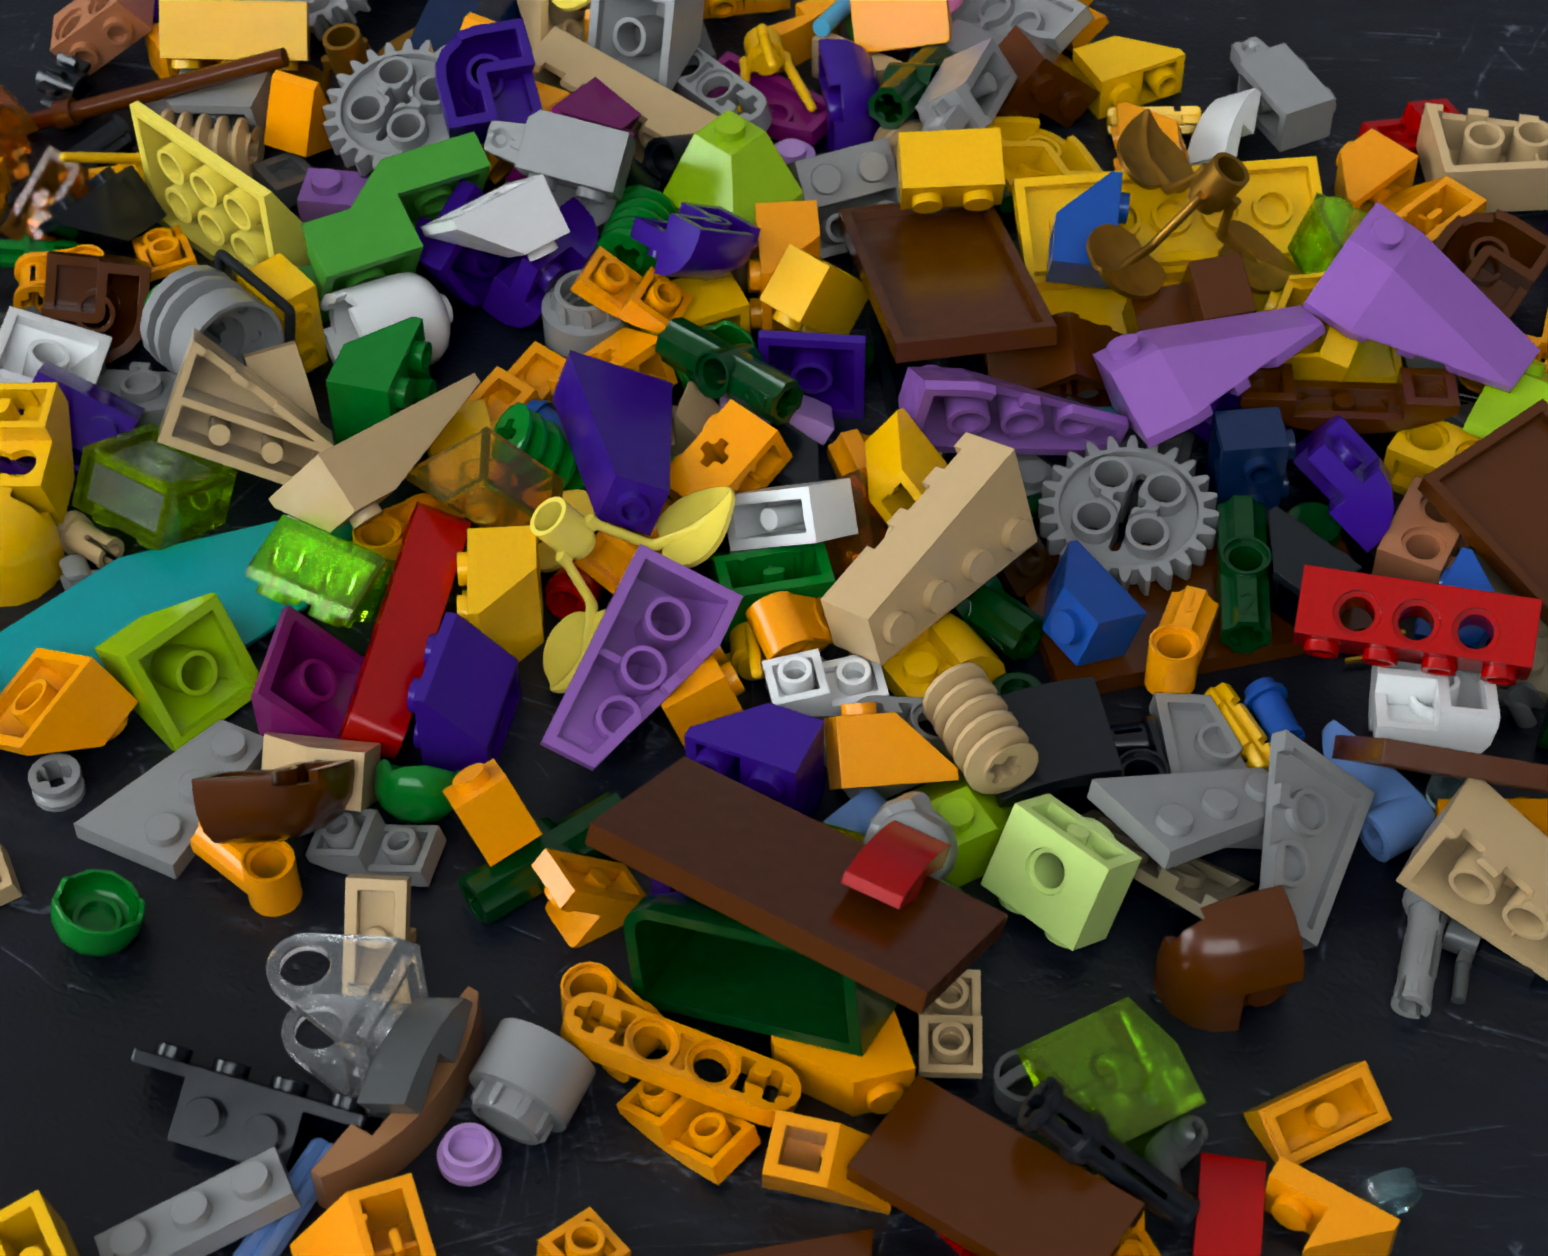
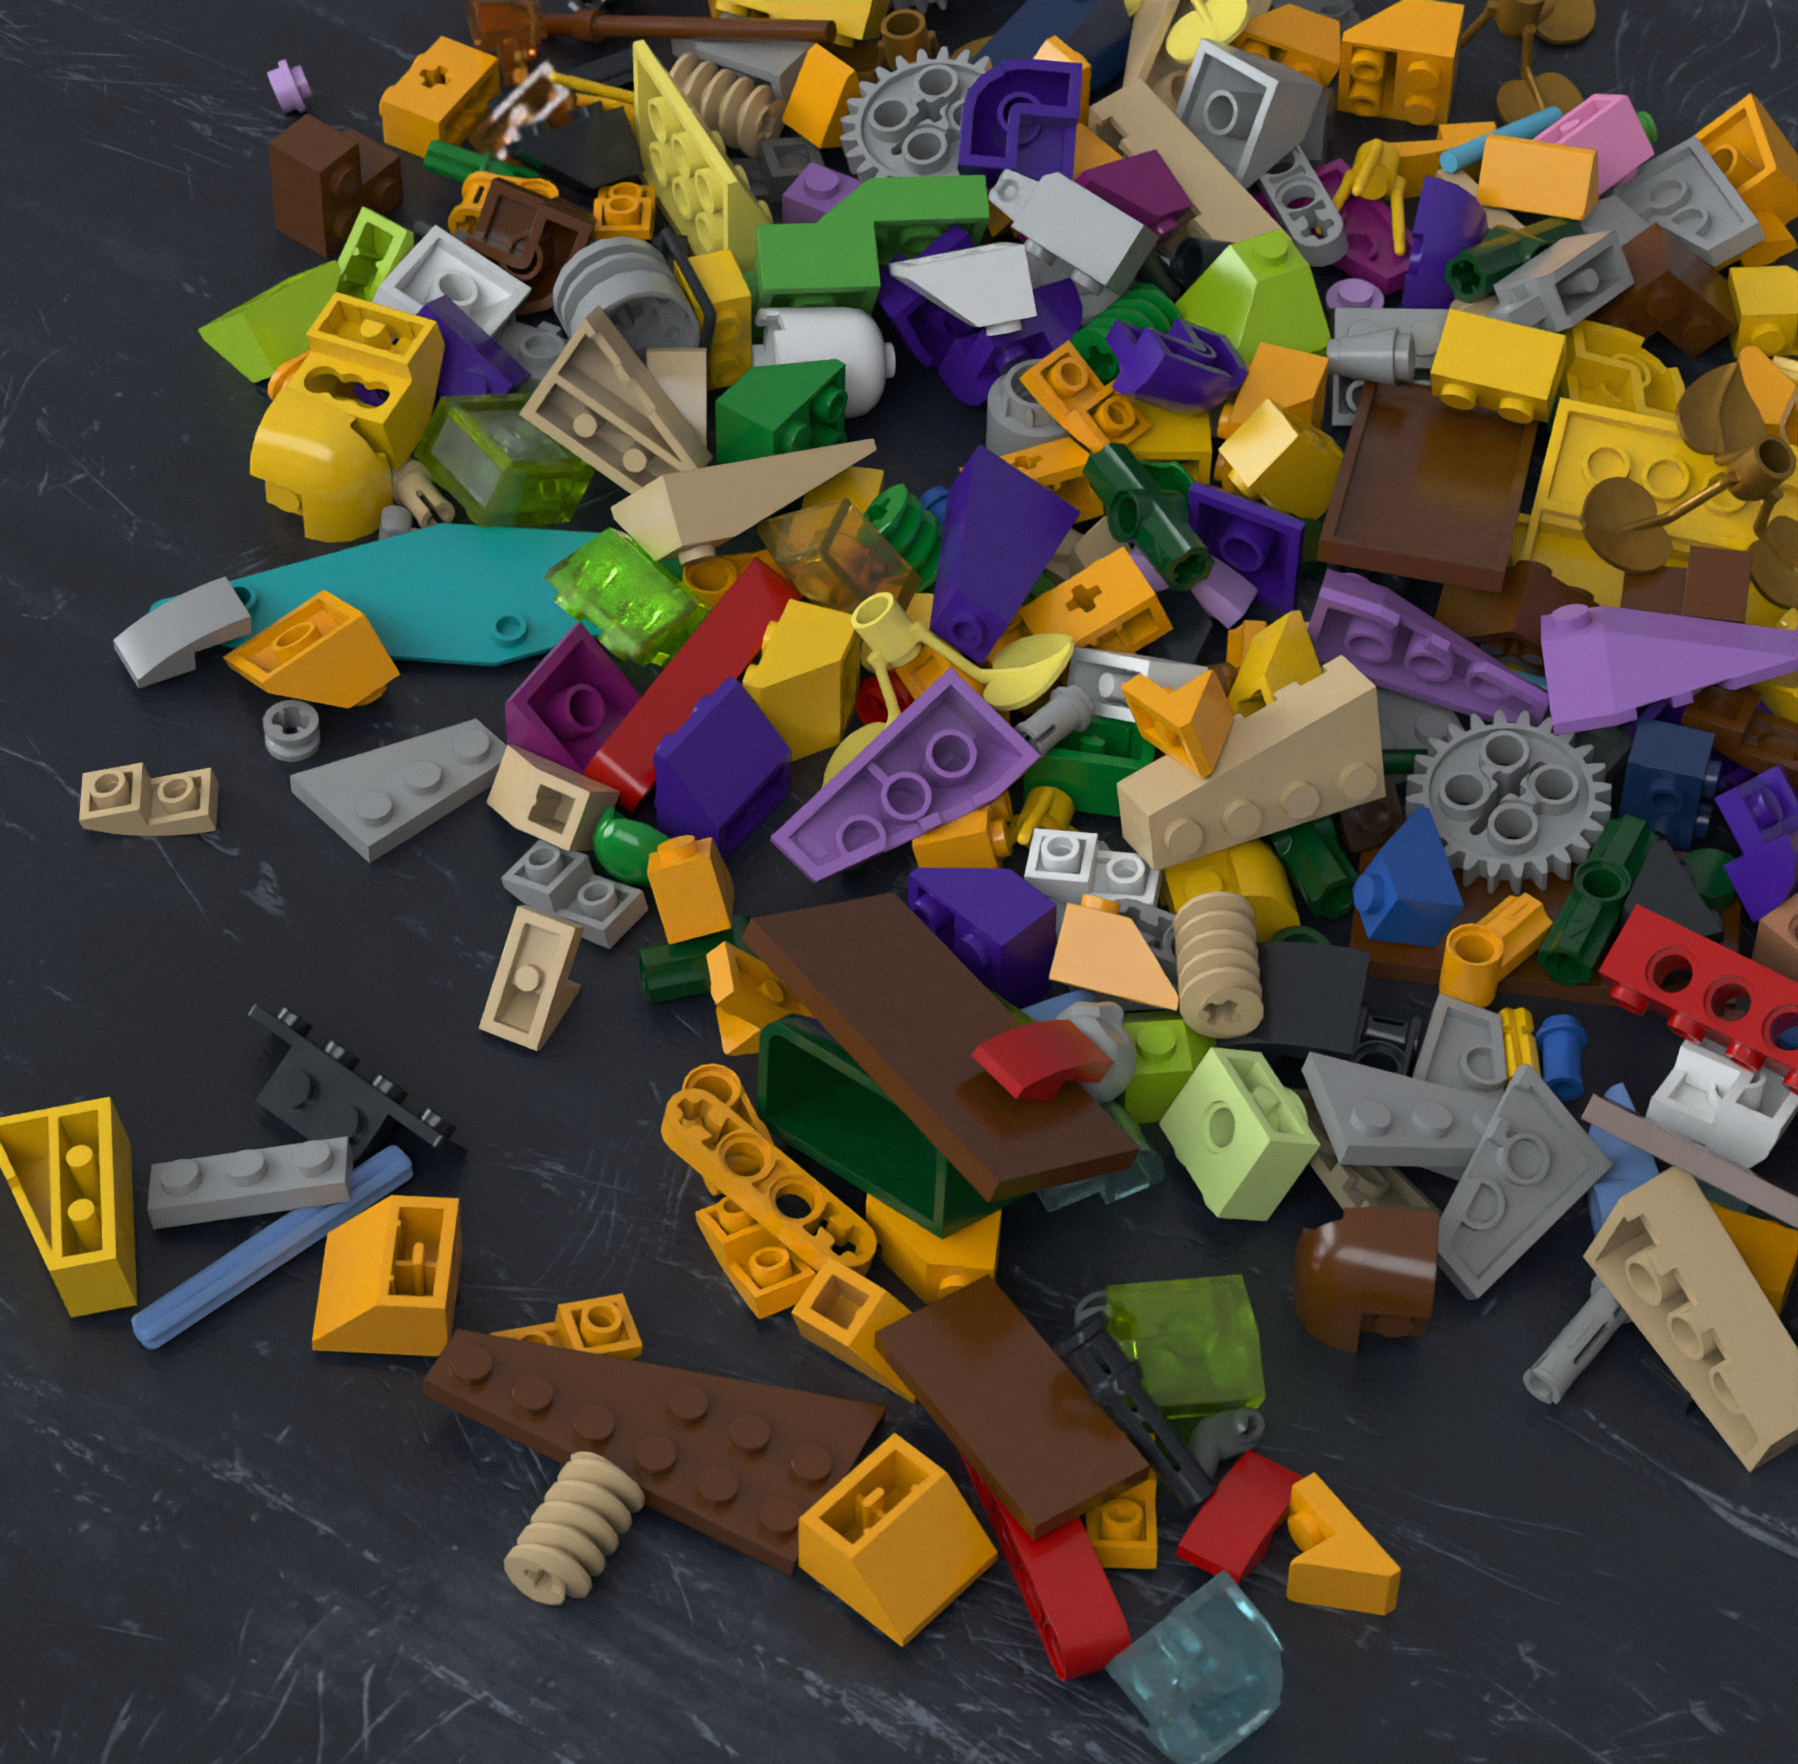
camera: 20 degrees right, 0 degrees up
green hair [51,869,146,957] -> none
lime slope [94,592,259,752] -> none
light orange piece [190,822,303,917] -> none
reddish brown brick [191,759,355,844] -> none
clear hose [266,933,428,1115] -> none
medium nougat slope [310,986,484,1210] -> none
dark grey slope [357,997,473,1114] -> none
lavender plate [437,1122,502,1187] -> none
light orange slope [465,341,566,420] -> none
light grey piece [469,1018,596,1145] -> none
light orange piece [745,591,834,660] -> none
tan slope [918,969,983,1079] -> none
blue slope [1046,171,1130,289] -> none
light orange slope [1243,1060,1392,1165] -> none
clear light blue tile [1352,1168,1423,1216] -> none
dark grey hand [1442,918,1481,1005] -> none
none -> light grey pin [1014,685,1095,759]
none -> light orange slope [1120,669,1234,779]
none -> light grey cone [1327,327,1415,387]

